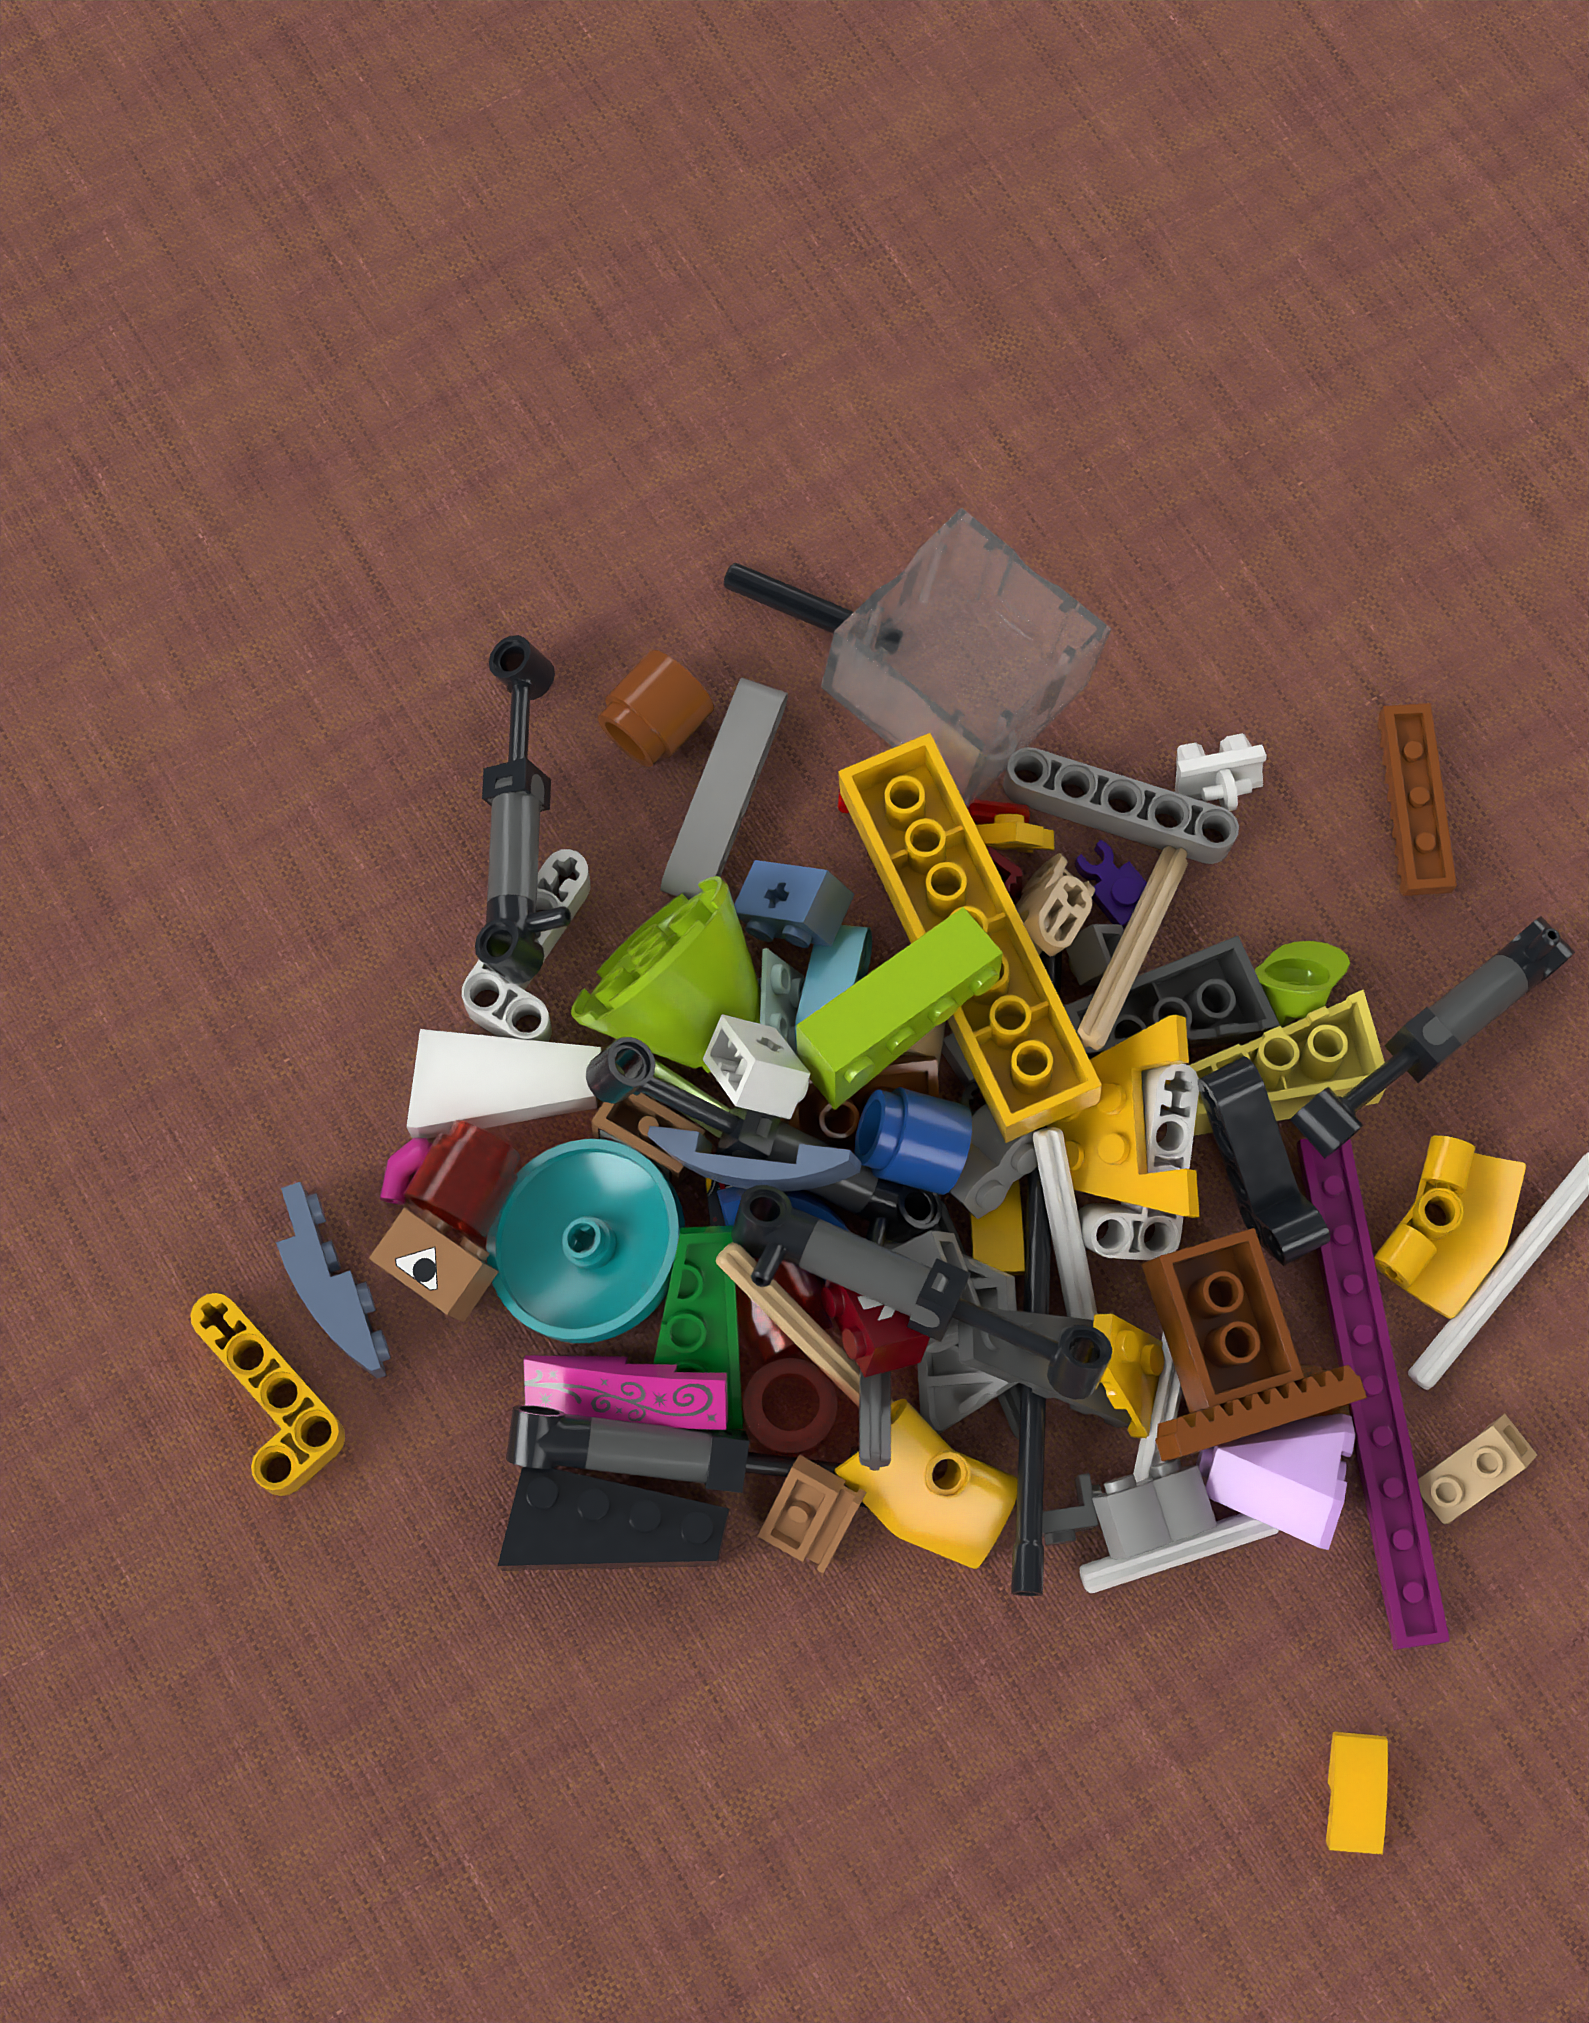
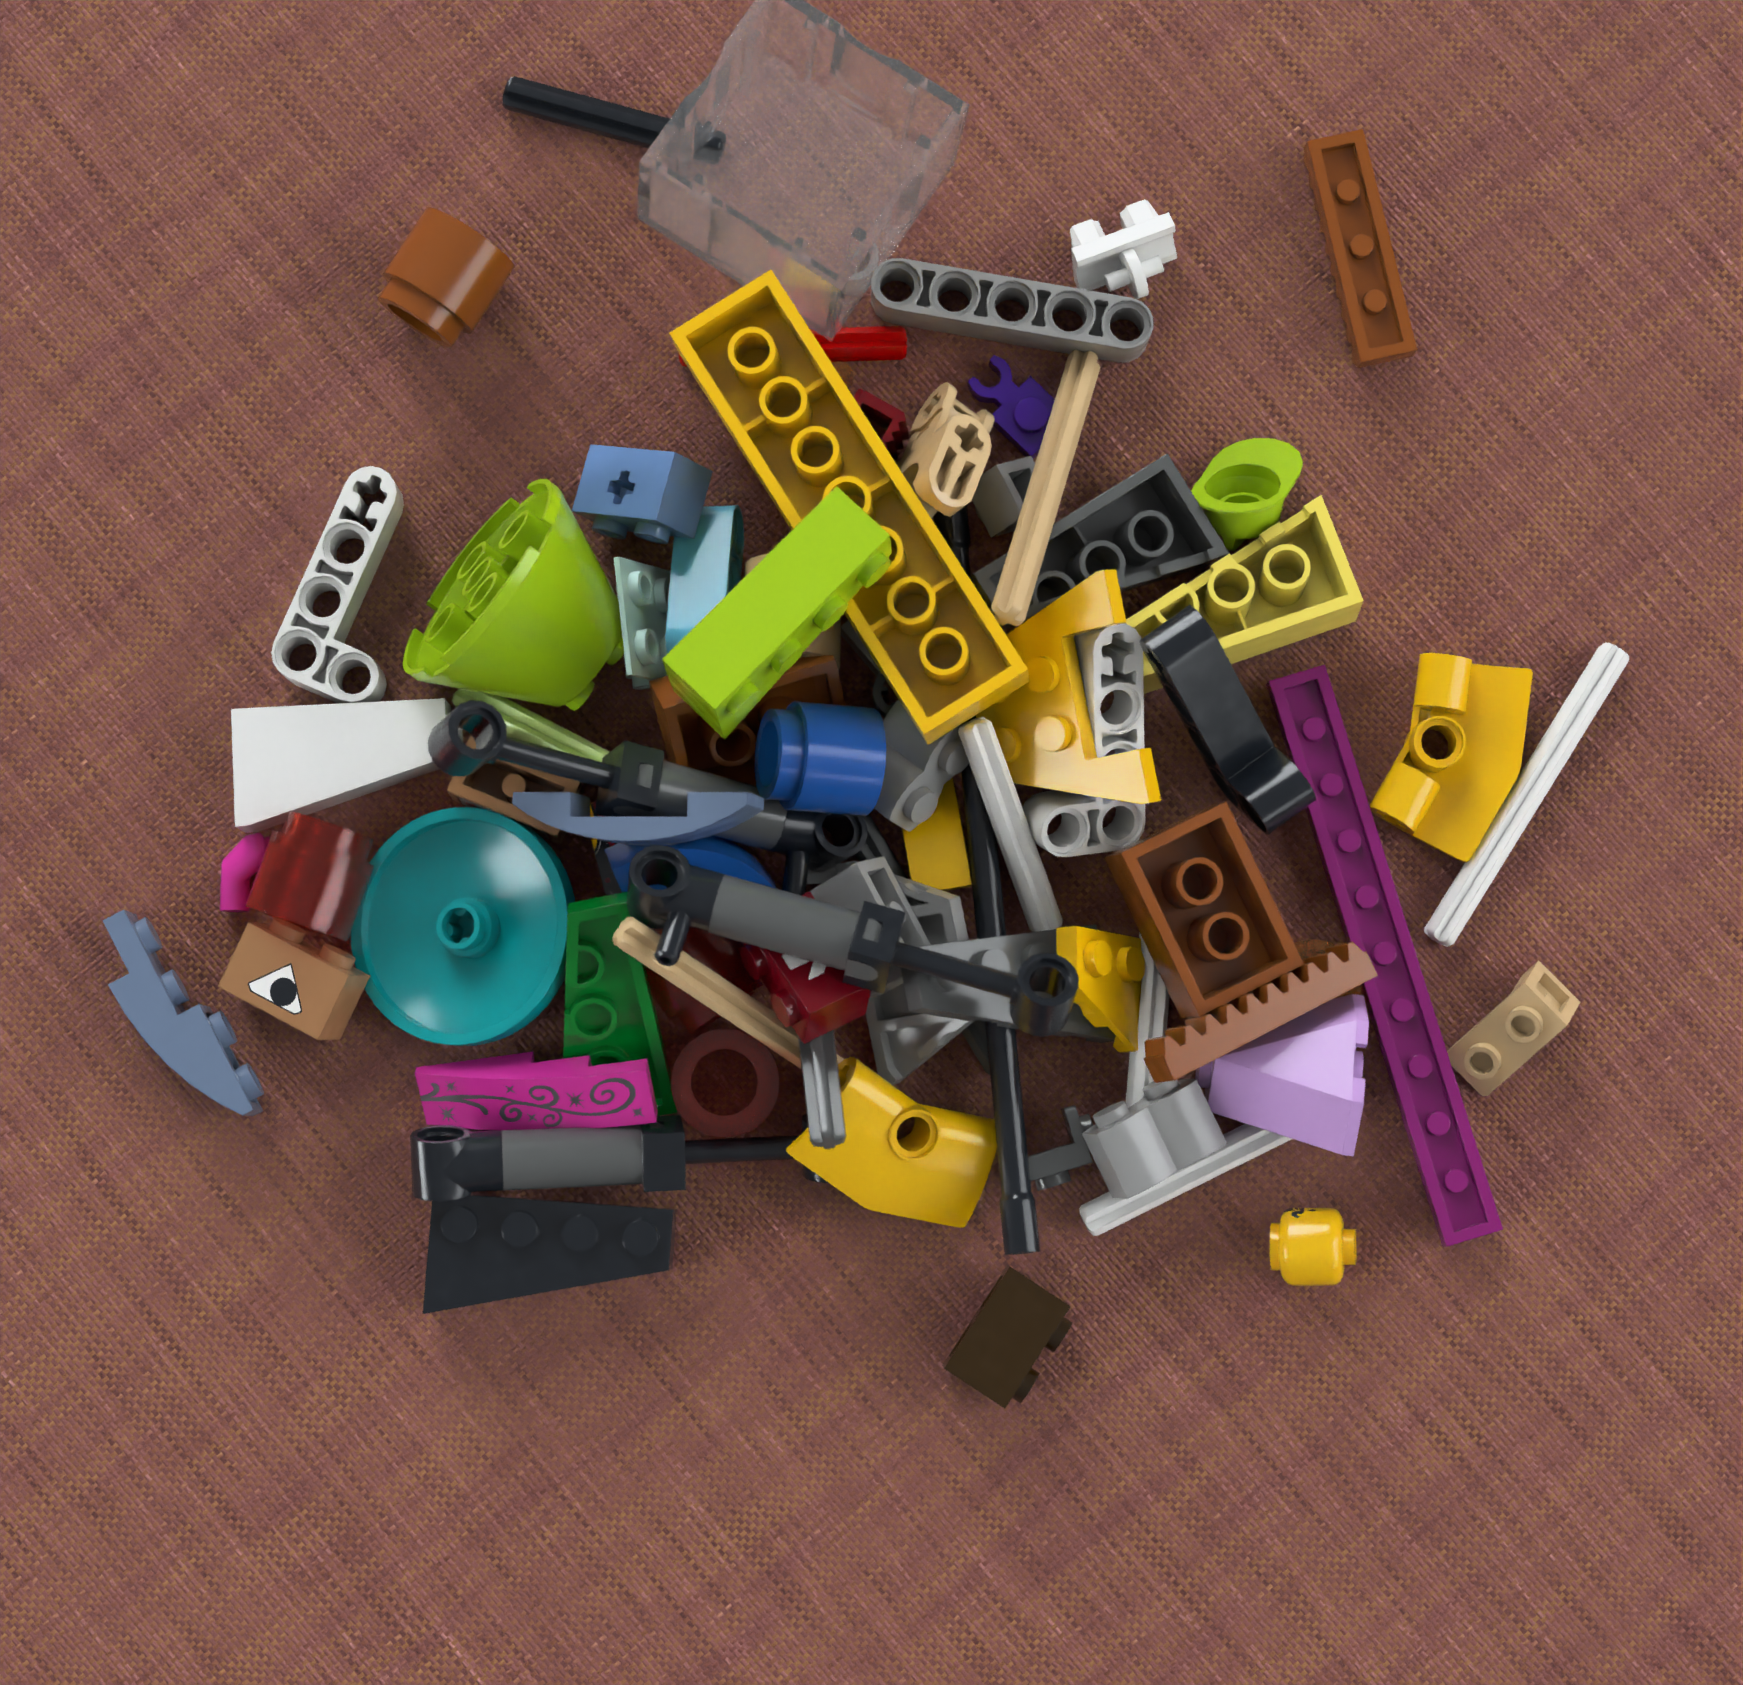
camera: 10 degrees left, 10 degrees up
yellow beam [190,1293,345,1496] -> none
black piece [475,635,571,984] -> none
light grey beam [660,677,788,900] -> none
white brick [703,1014,811,1119] -> none
medium nougat plate [758,1455,867,1574] -> none
yellow plate [976,814,1055,853] -> none
black piece [1290,916,1575,1159] -> none
yellow slope [1326,1732,1388,1855] -> none
none -> dark brown brick [942,1265,1072,1409]
none -> yellow head [1270,1208,1357,1286]

